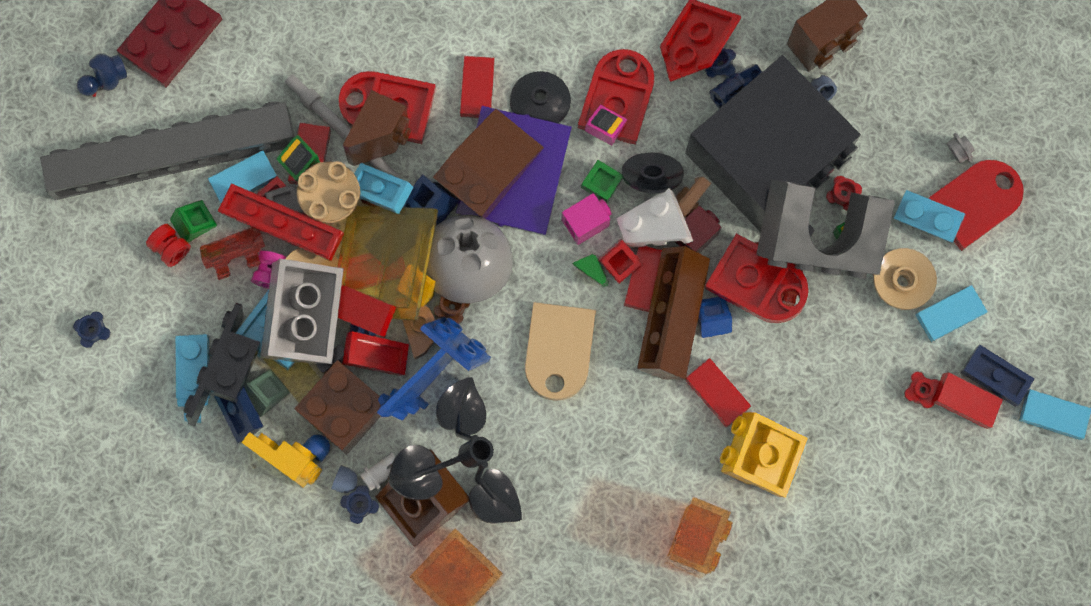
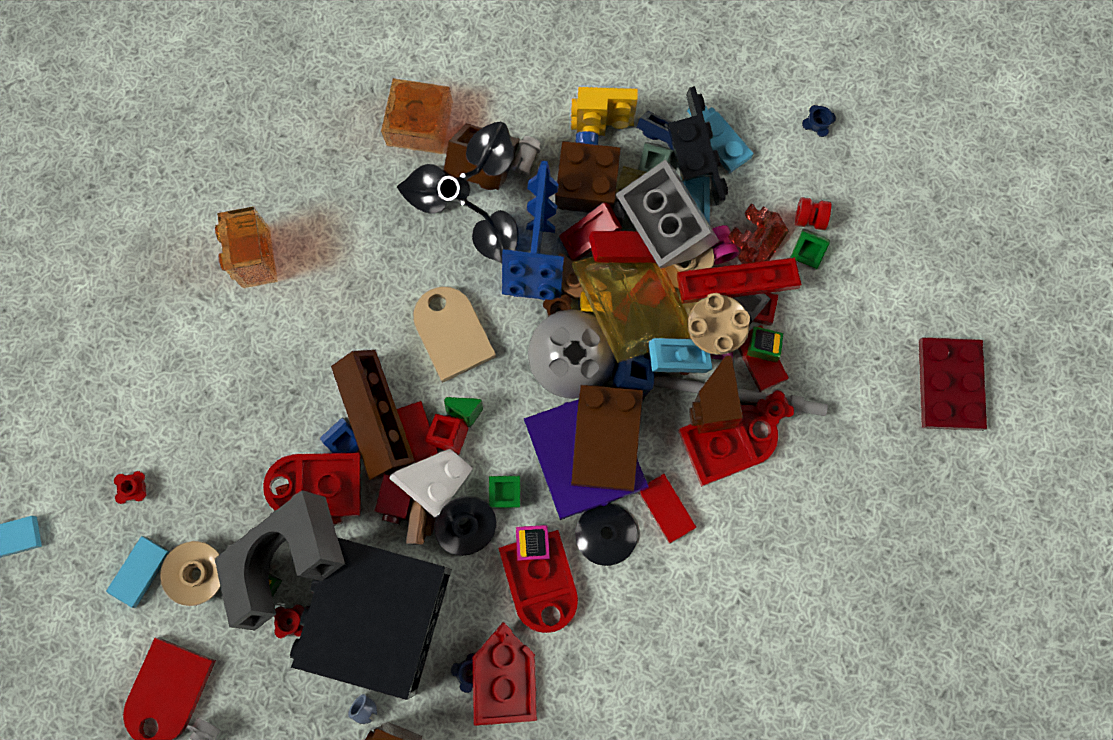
camera: 150 degrees right, 0 degrees up
dark grey brick [40,101,295,200] -> none
dark blue animal [76,53,127,97] -> none
medium azure tile [208,150,277,203] -> none
sand blue hinge [331,465,358,493] -> none
dark blue plate [340,485,379,524] -> none
dark pink brick [561,193,612,245] -> none
red tile [685,358,751,428] -> none
dark blue hinge [709,64,762,109] -> none
yellow plate [720,412,808,498] -> none
medium azure plate [894,190,965,243] -> none
red tile [932,372,1003,429] -> none
dark blue plate [961,344,1035,407] -> none
none -> red plate [757,390,794,426]

